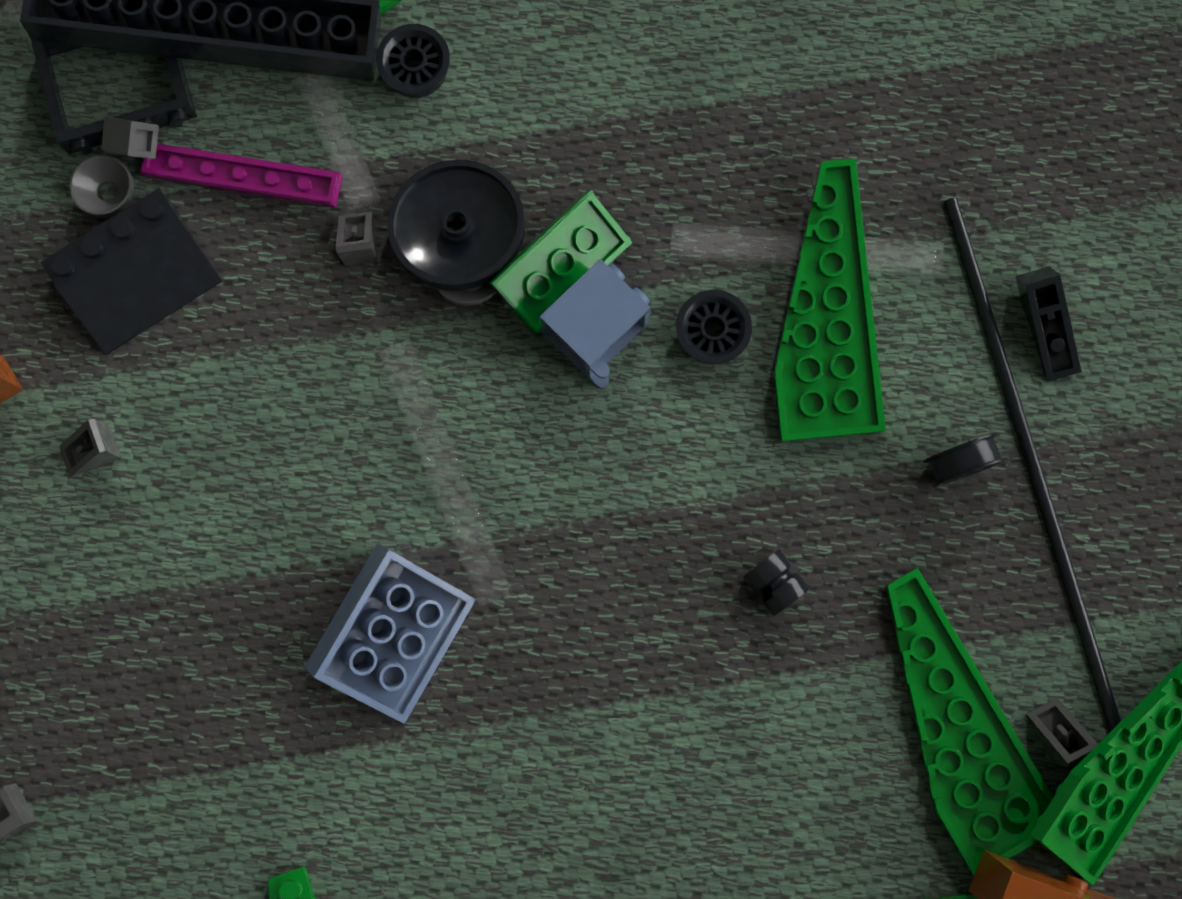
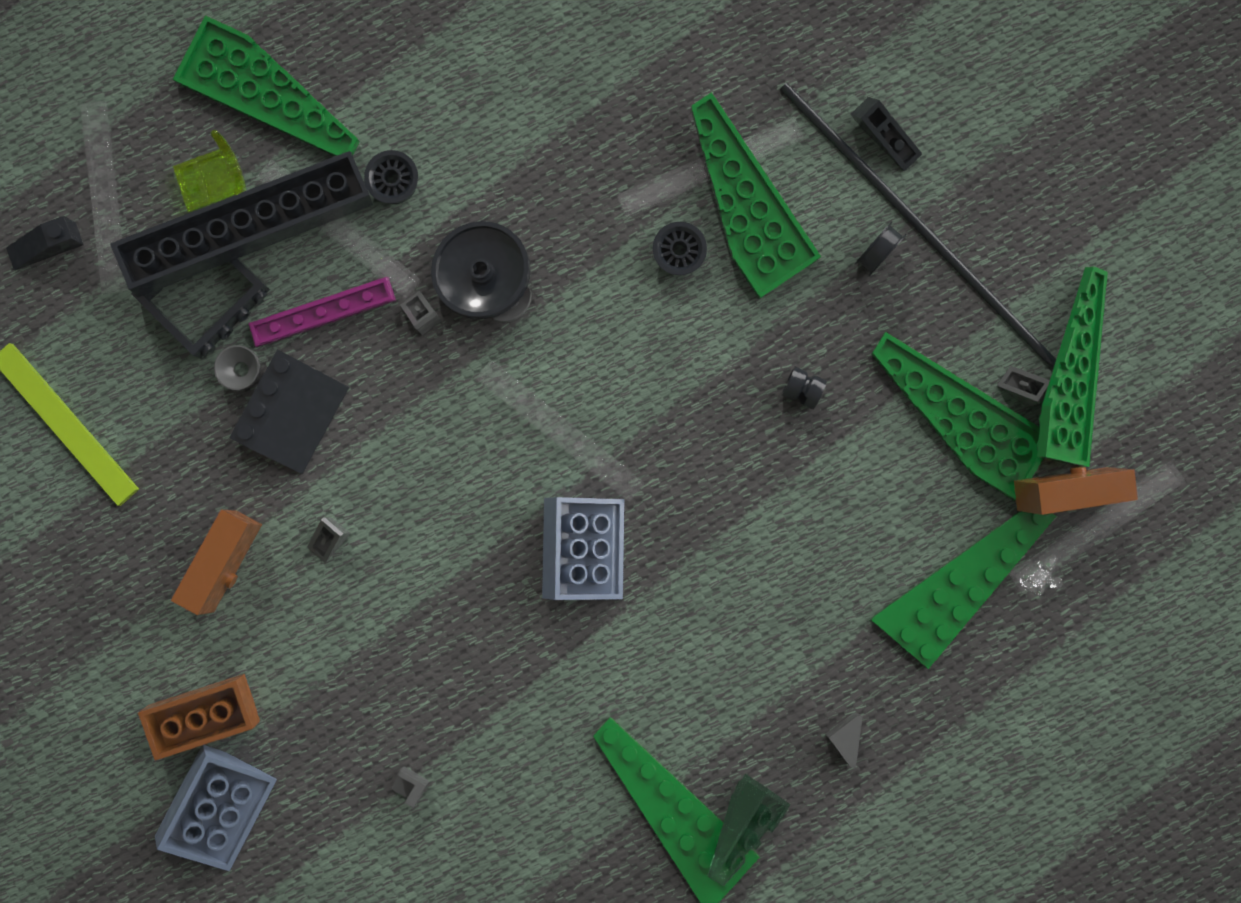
camera: 25 degrees left, 5 degrees up
dark grey panel [101,116,159,159] -> none
green tile [489,190,633,335] -> none
sand blue container [540,258,651,389] -> none

